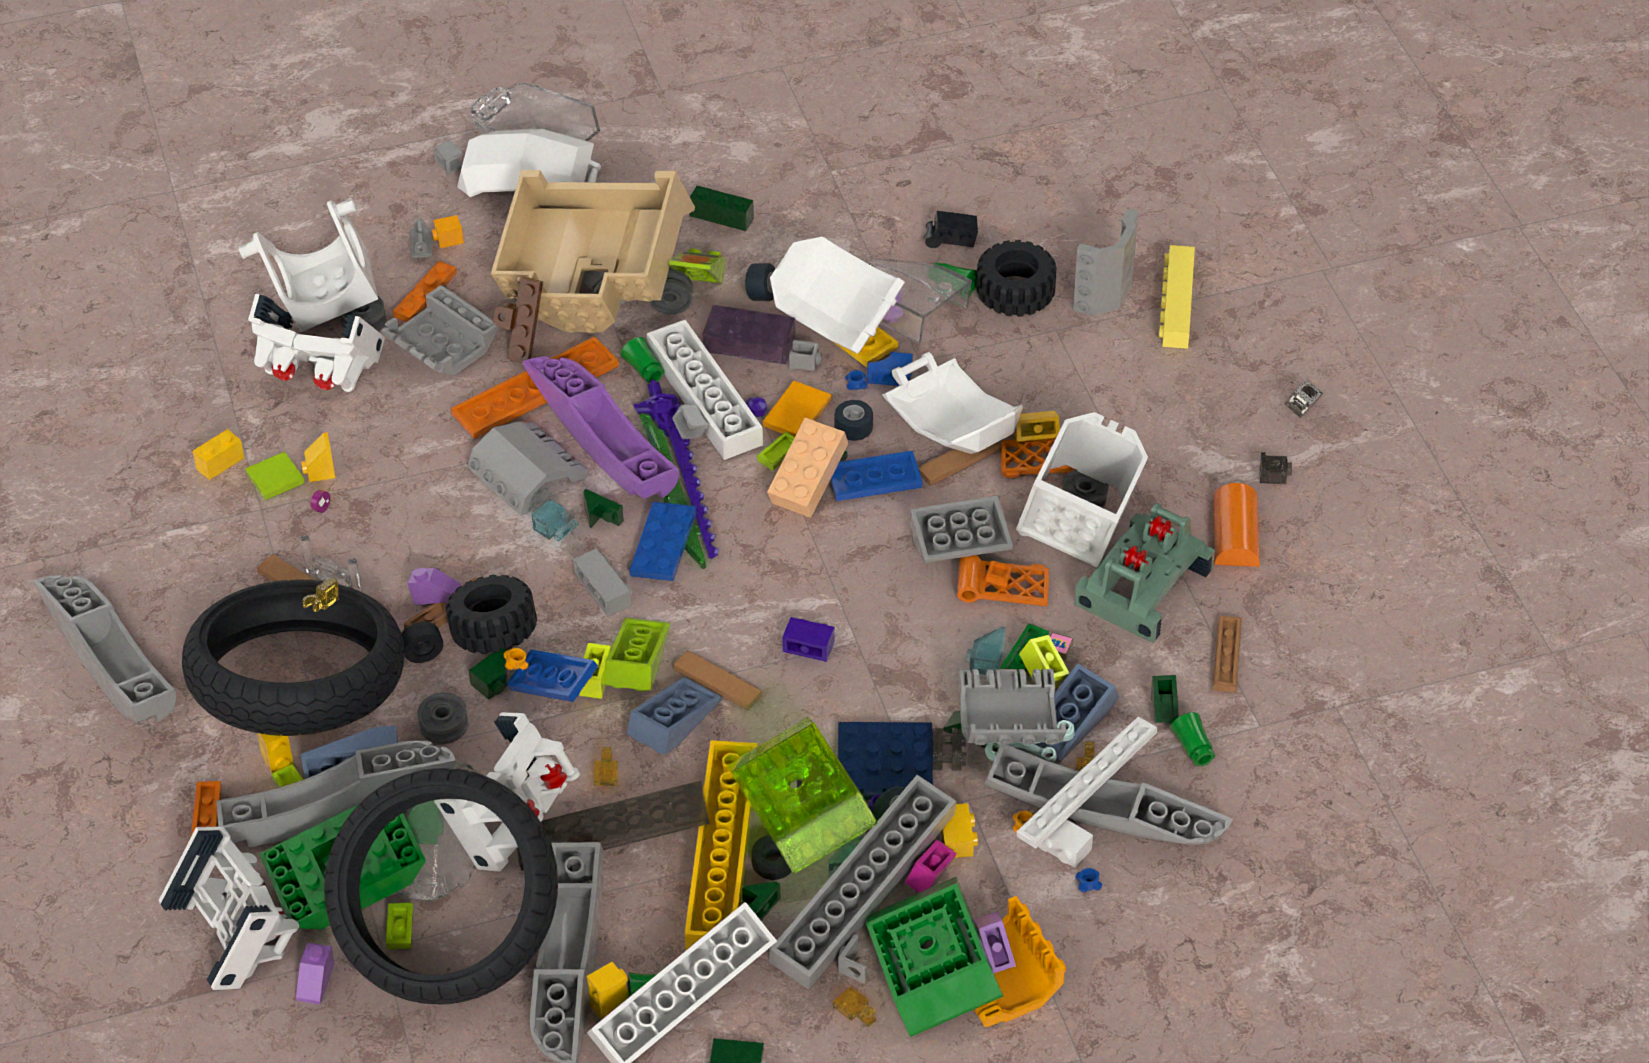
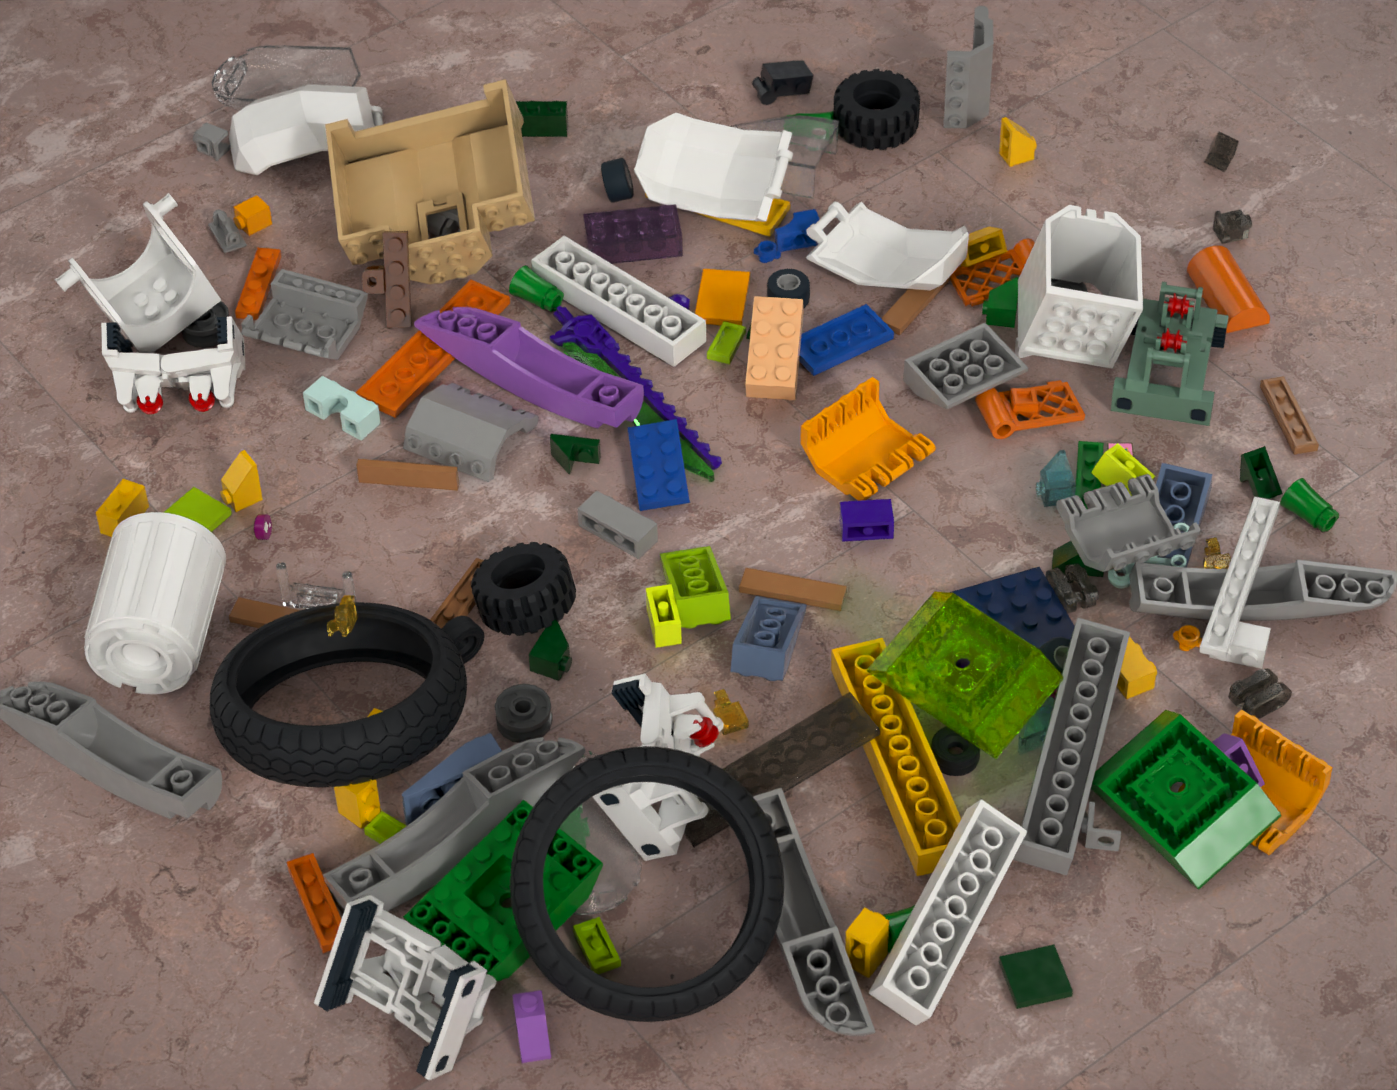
camera: 20 degrees left, 0 degrees up
medium lavender slope [407,568,462,605] -> none
light orange plate [504,648,528,670] -> none
blue plate [506,649,598,702] -> none
clear light blue brick [531,499,578,541] -> none
dark grey wheel [649,270,693,314] -> none
lime slope [669,248,726,284] -> none
light grey window [672,403,709,439] -> none
dark green slope [742,881,781,921] -> none
light grey window [789,340,822,371] -> none
clear yellow plate [833,987,876,1026] -> none
dark pink slope [905,840,957,893] -> none
blue plate [1075,868,1102,892] -> none
light yellow brick [1159,245,1195,349] -> none
none -> white container [84,512,226,694]
none -> light aqua arch [303,376,381,440]
none -> medium nougat tile [356,459,459,491]
none -> light orange hinge [801,377,936,501]
none -> green slope [982,277,1019,328]
none -> yellow slope [999,117,1037,167]
none -> clear smoke brick [1228,668,1292,719]

